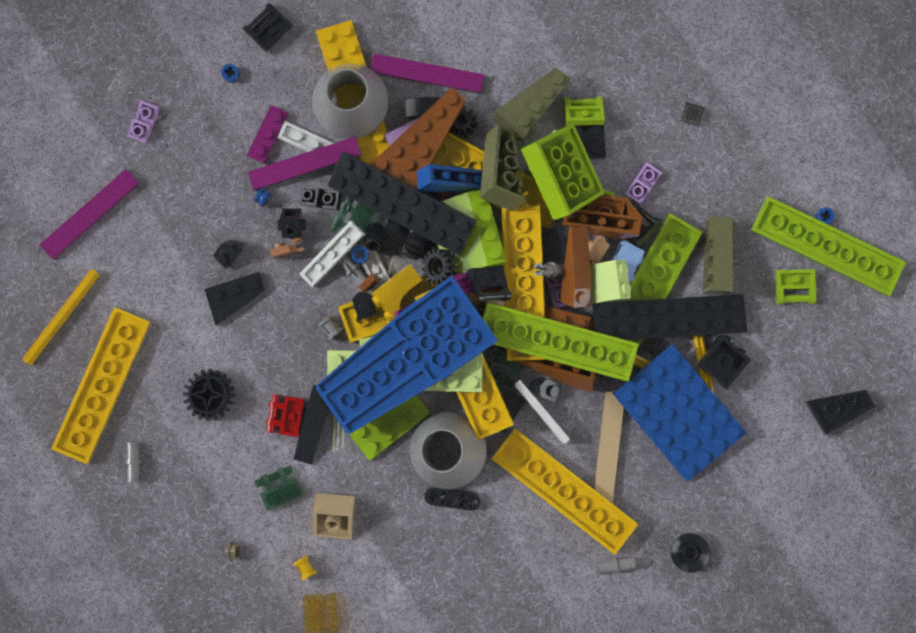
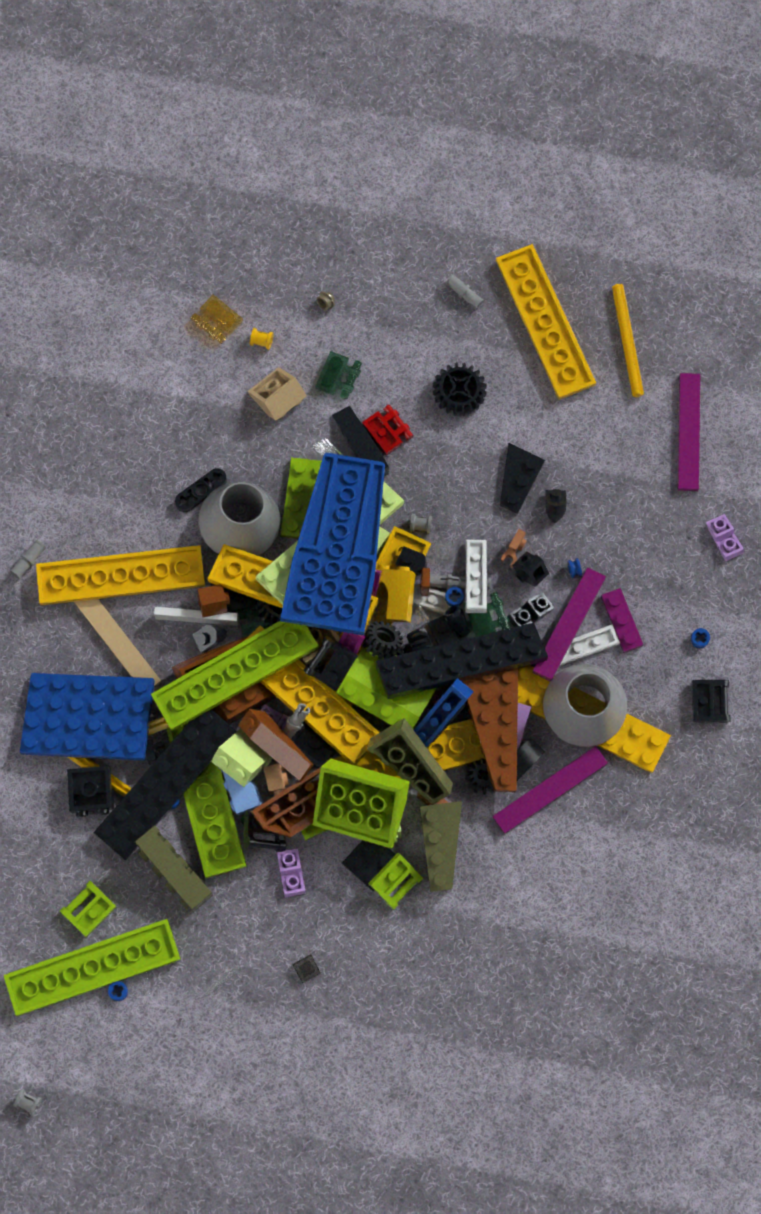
camera: 140 degrees right, 10 degrees down
none -> dark orange brick [197,584,230,617]

